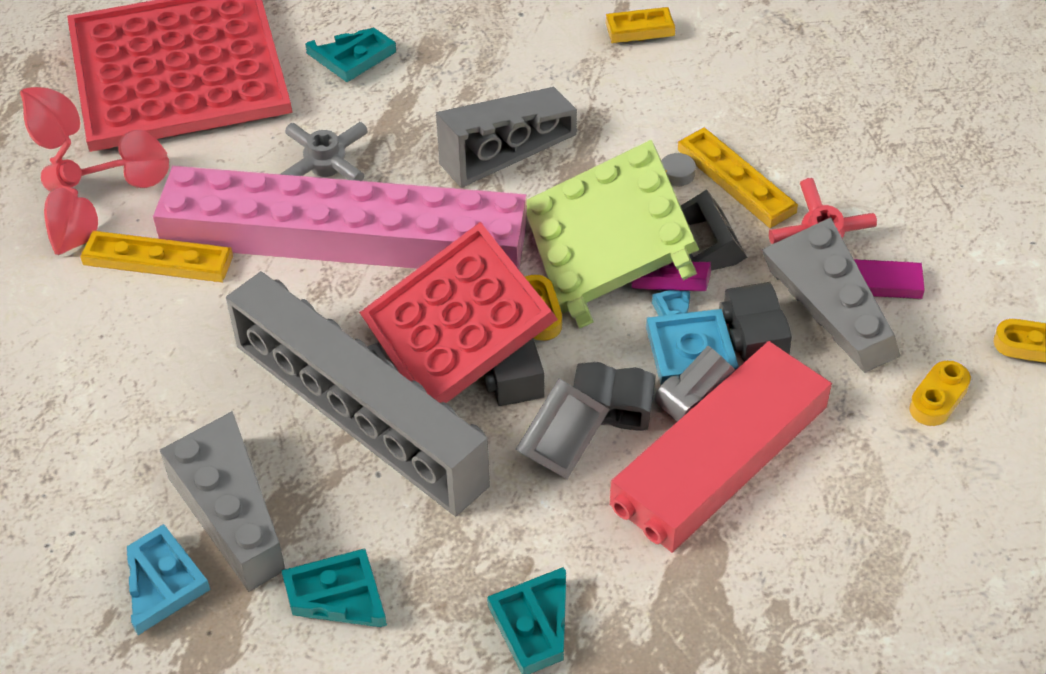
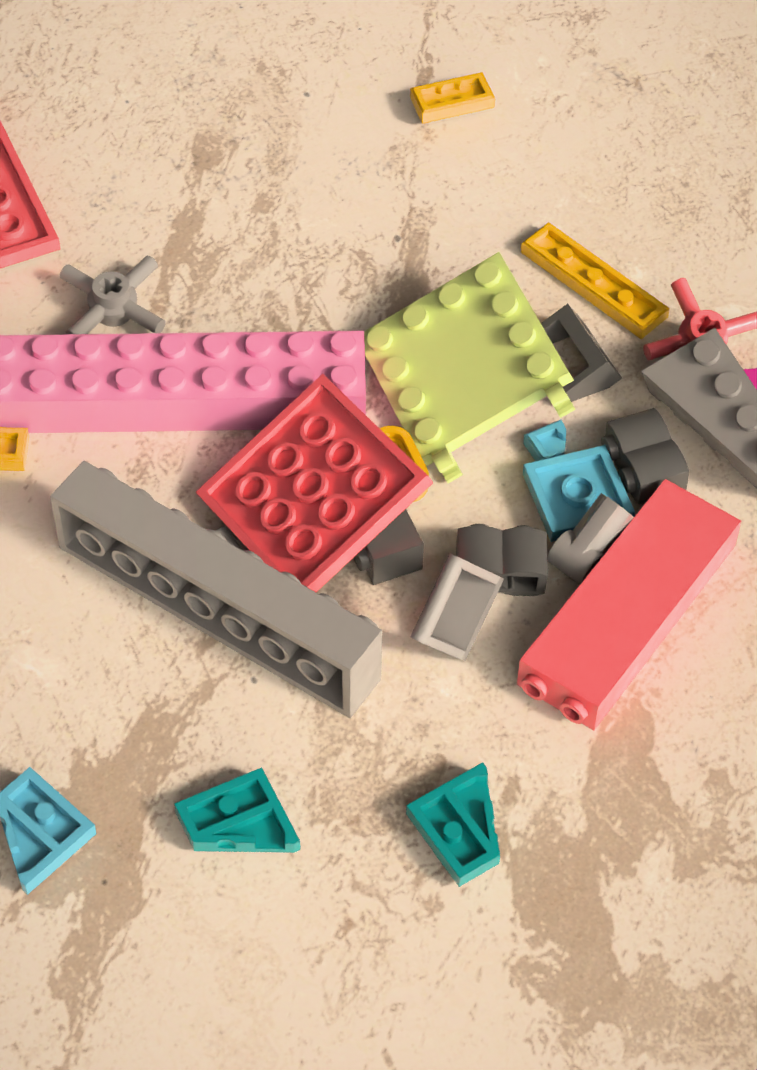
camera: 10 degrees left, 5 degrees up
light grey wedge [160,411,285,592] -> none
teal wing [305,27,396,82] -> none
light grey wedge [436,87,577,188] -> none
dark pink plate [632,262,711,291] -> none
light grey tile [662,153,696,186] -> none

